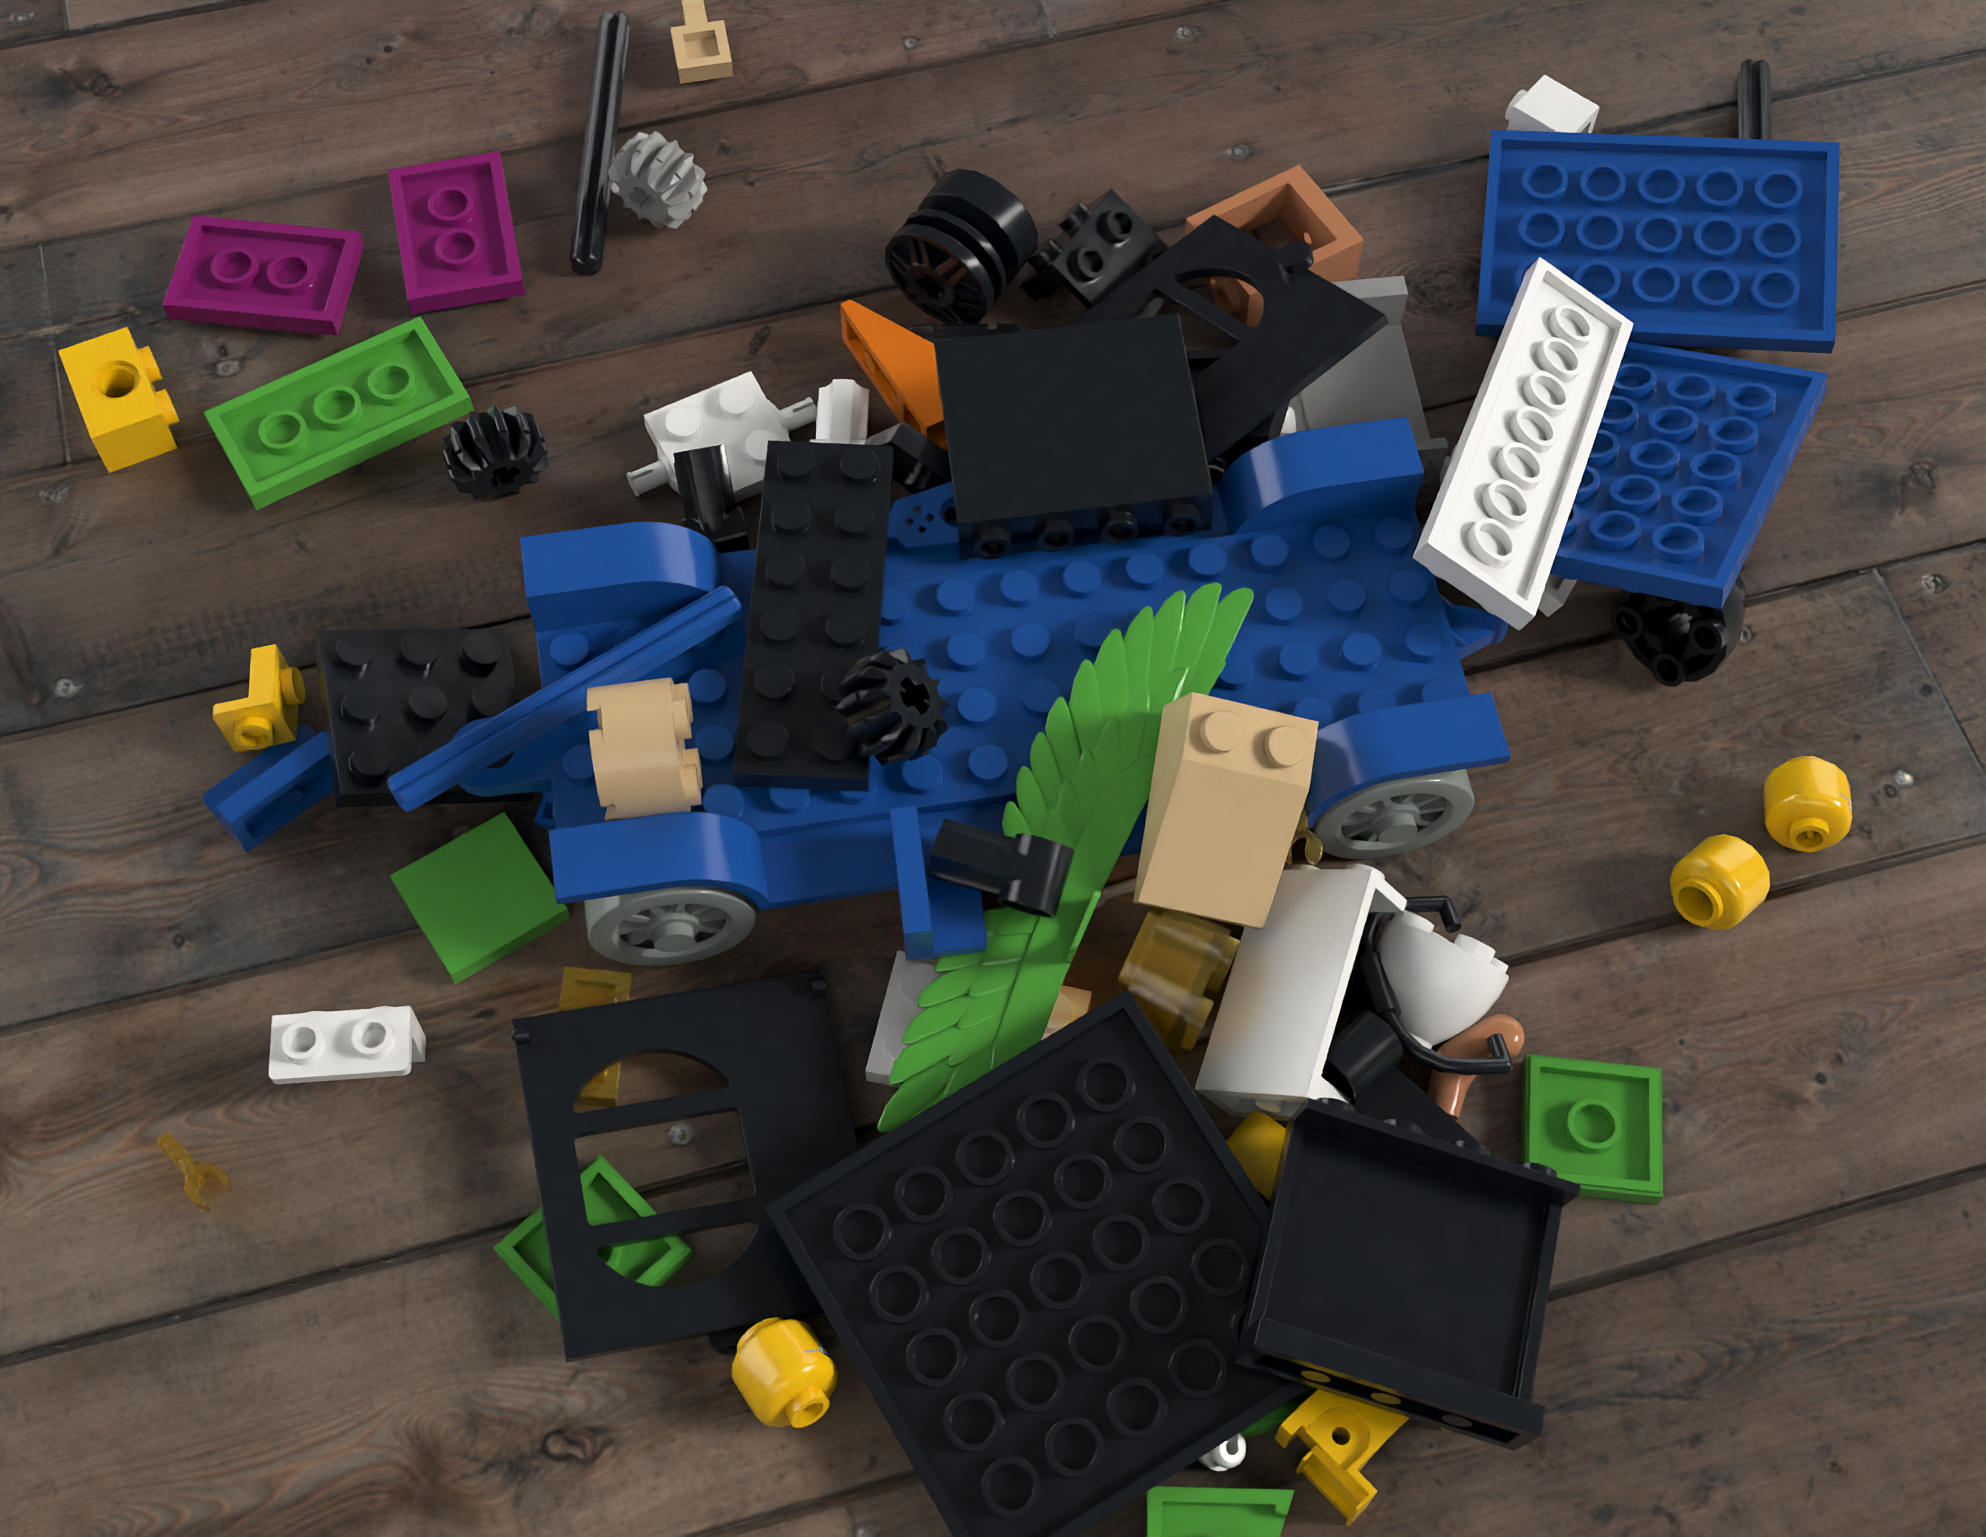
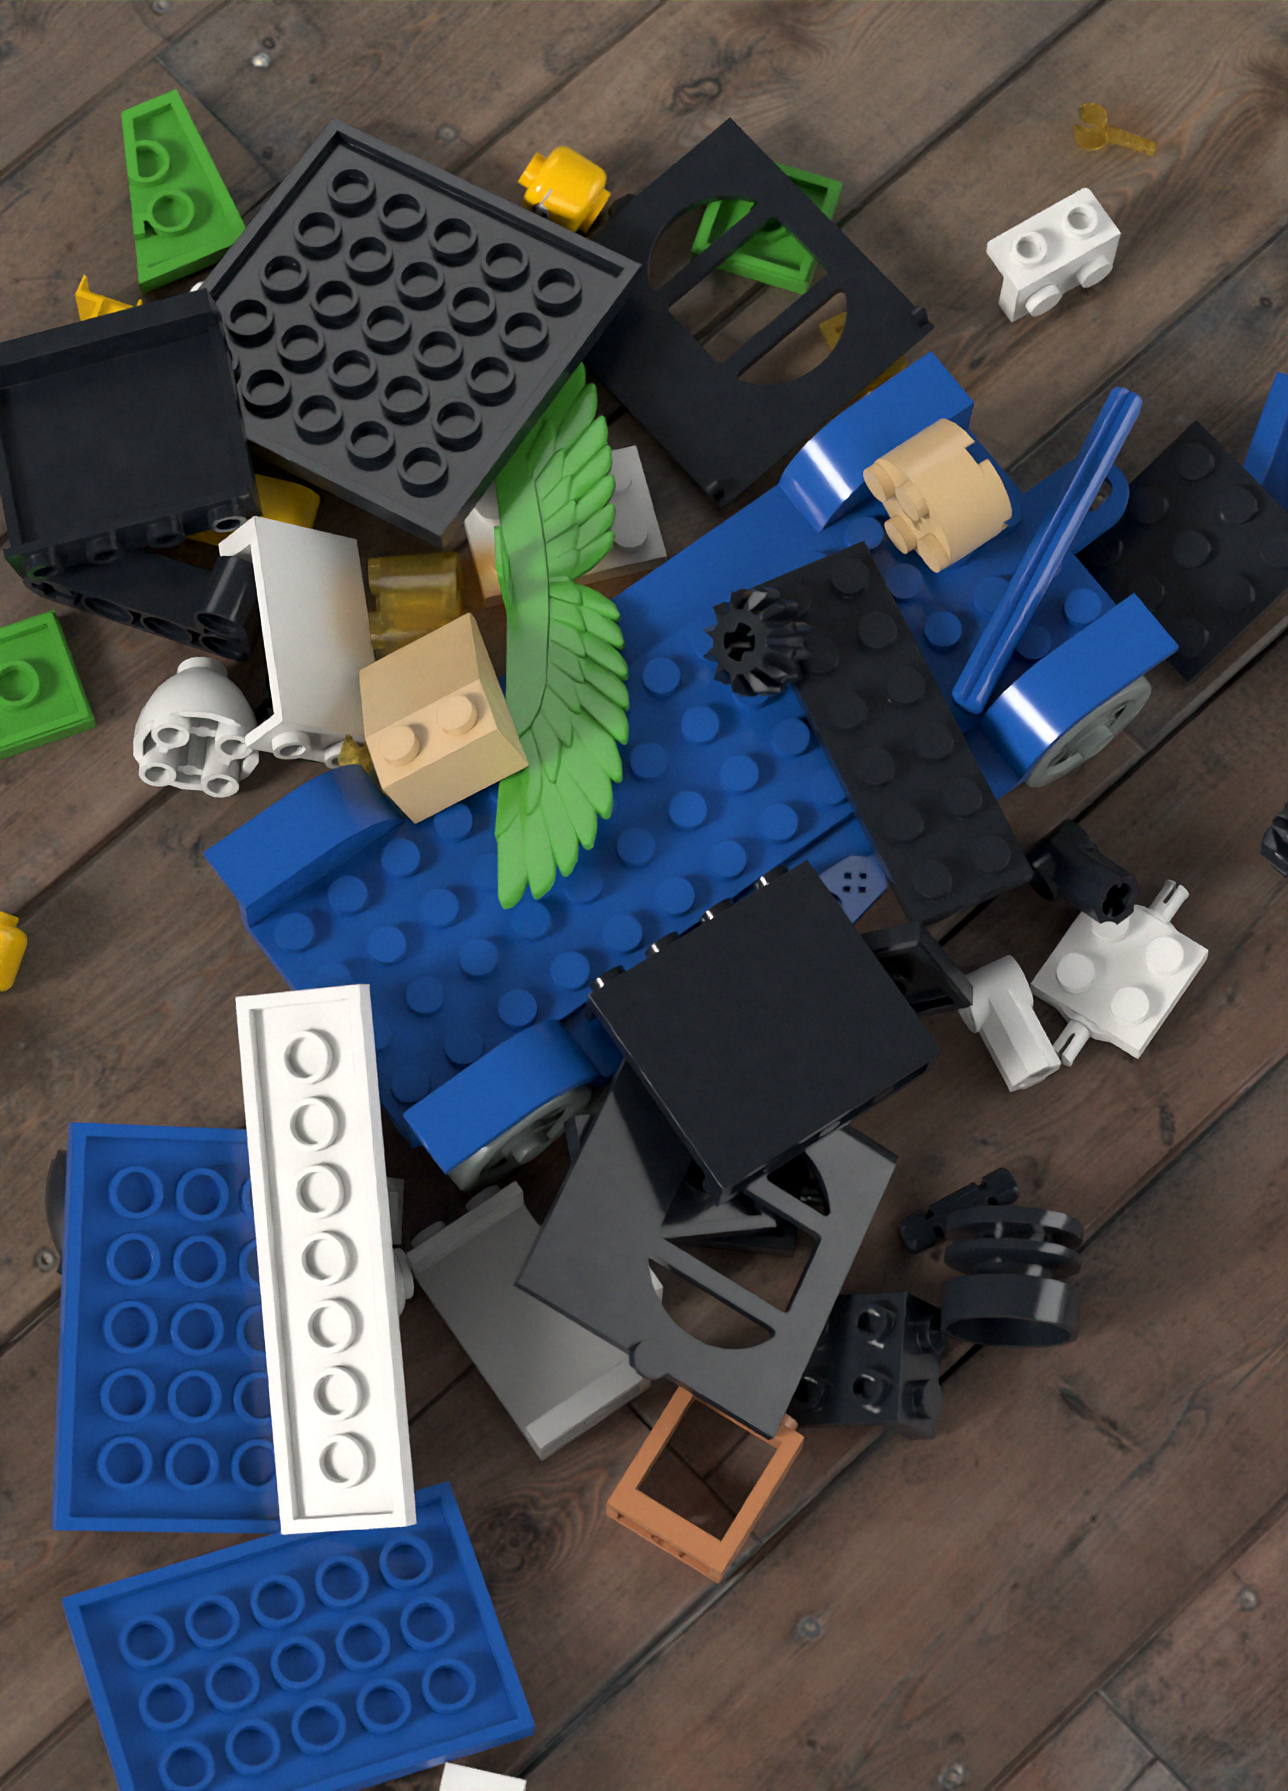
camera: 150 degrees right, 10 degrees up
bright green tile [390,812,571,985] -> none
orange slope [840,299,948,452] -> none
blue panel [889,805,987,961] -> none
black piece [928,818,1075,918] -> none
black piece [1356,895,1513,1076] -> none
nougat arm [1427,1014,1525,1120] -> none

